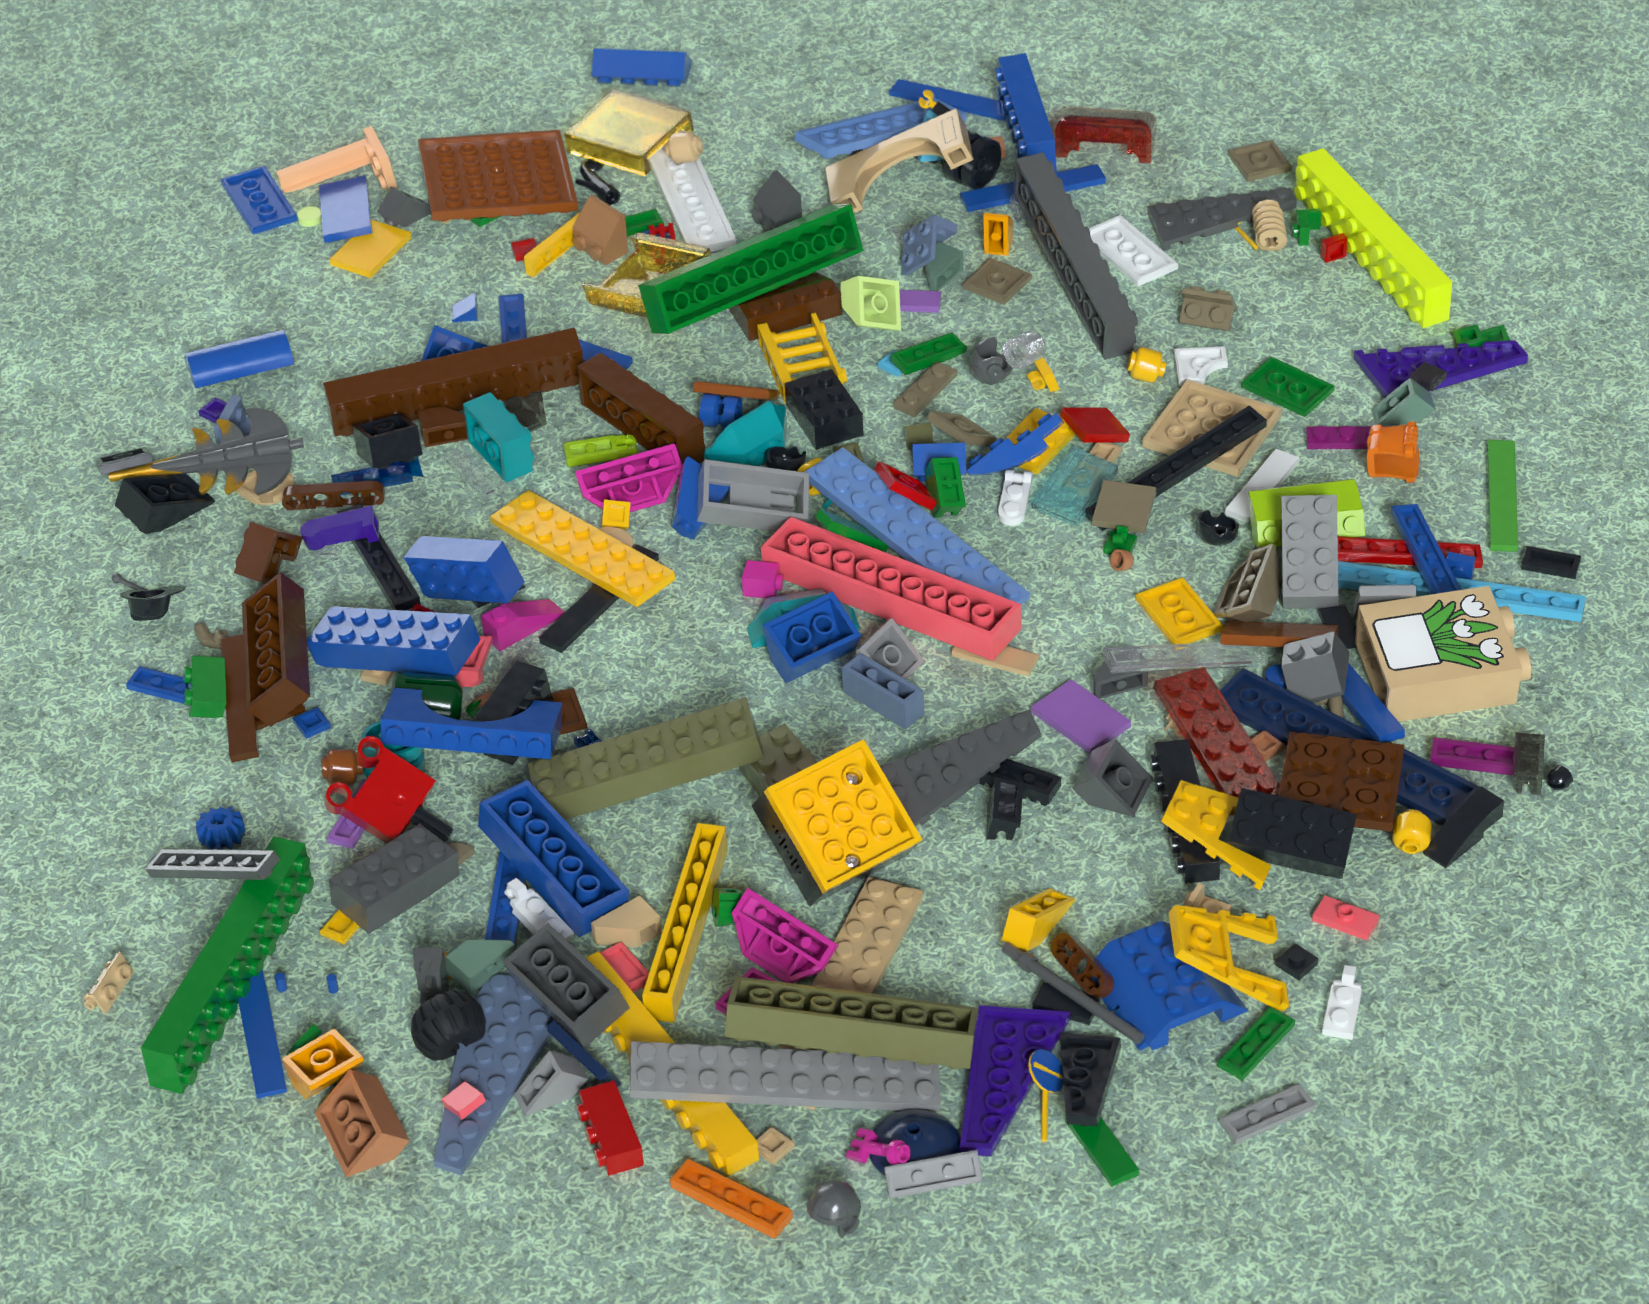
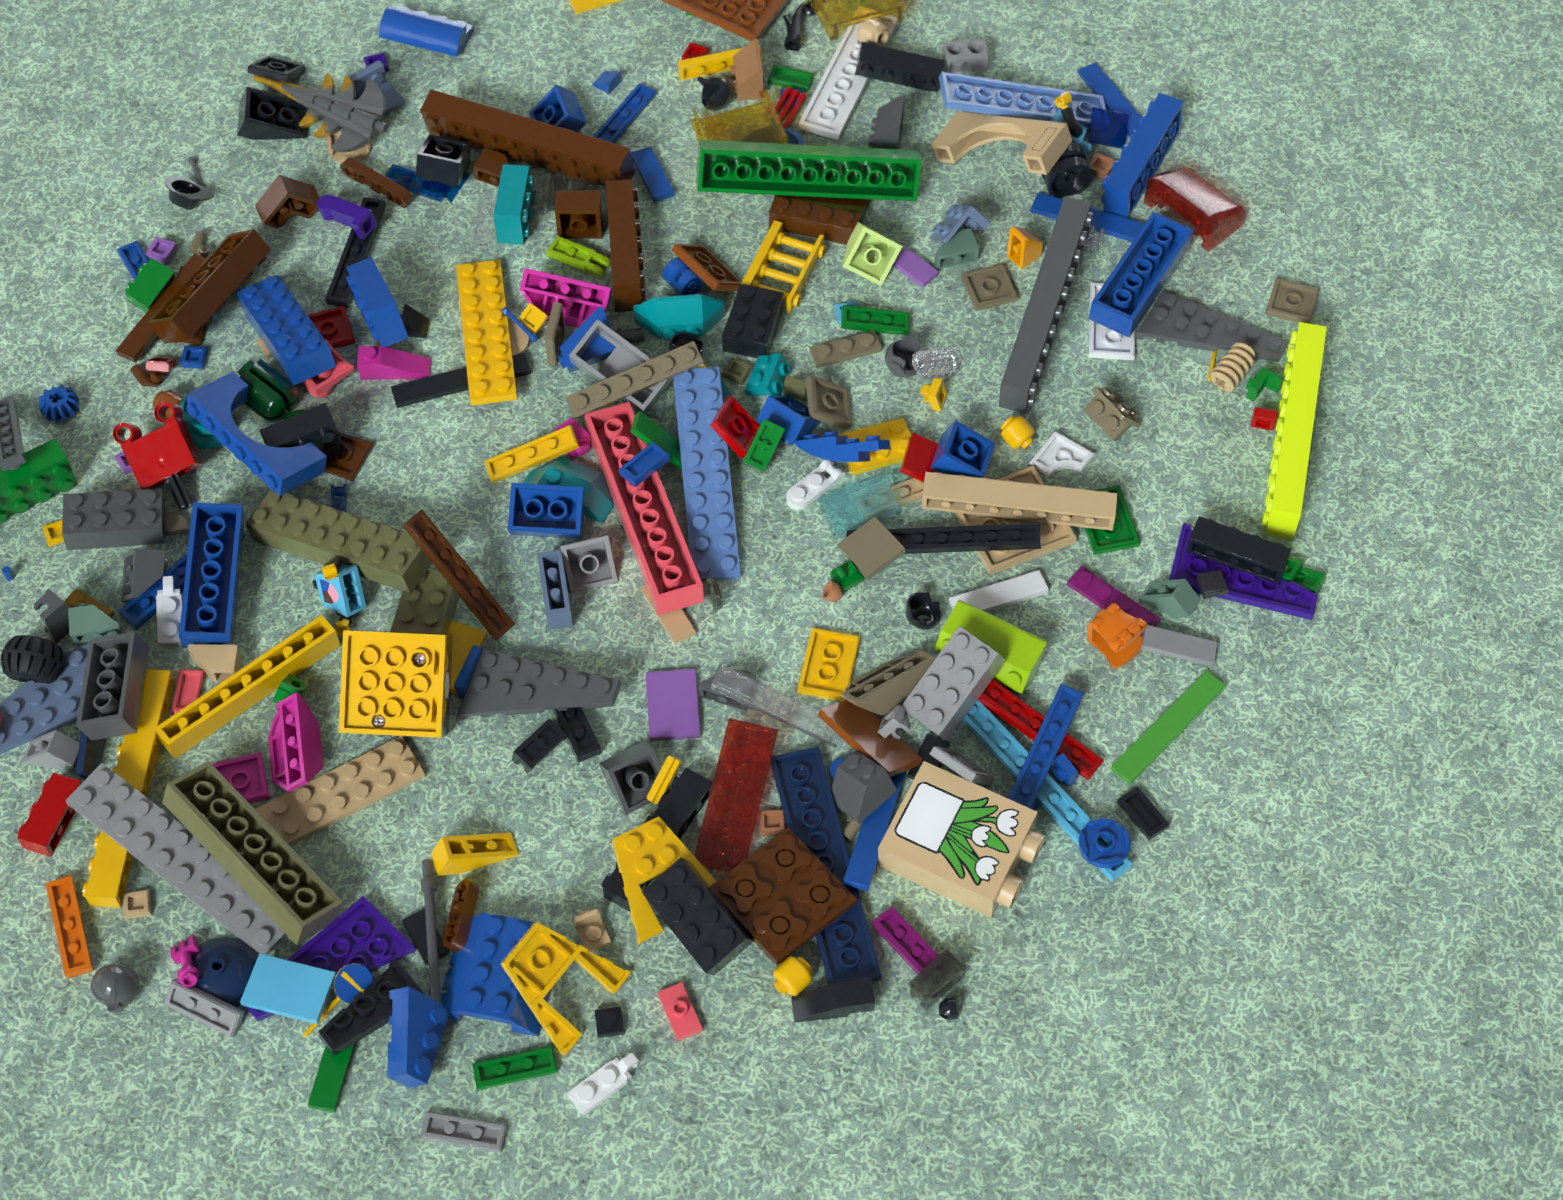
camera: 35 degrees right, 15 degrees up
none -> dark grey slope [121,548,168,602]
none -> reddish brown arm [131,364,163,387]
none -> medium lavender plate [146,237,178,265]
none -> tile [146,356,176,372]
none -> medium azure tile [240,953,336,1024]
none -> medium azure torso [313,557,366,636]
none -> blue wedge [387,986,450,1087]
none -> reddish brown tile [402,509,515,641]
none -> yellow tile [484,425,580,483]
none -> blue hinge [502,307,538,342]
none -> dark tan tile [544,302,565,366]
none -> reddish brown brick [555,190,603,239]
none -> dark tan plate [565,341,704,420]
none -> blue tile [619,442,670,487]
none -> yellow axle [647,756,681,805]
none -> black hair [697,76,732,111]
none -> clear smoke tile [706,578,722,611]
none -> teal bracket [744,353,792,396]
none -> black brick [855,41,945,92]
none -> light grey tile [877,704,911,739]
none -> tan brick [921,472,1117,531]
none -> blue brick [930,420,996,478]
none -> light grey brick [942,39,989,73]
none -> blue tile [1078,818,1131,868]
none -> clear blue piece [1088,107,1129,149]
none -> blue brick [1089,212,1194,338]
none -> light grey tile [1141,625,1217,666]
none -> black brick [1186,516,1291,584]

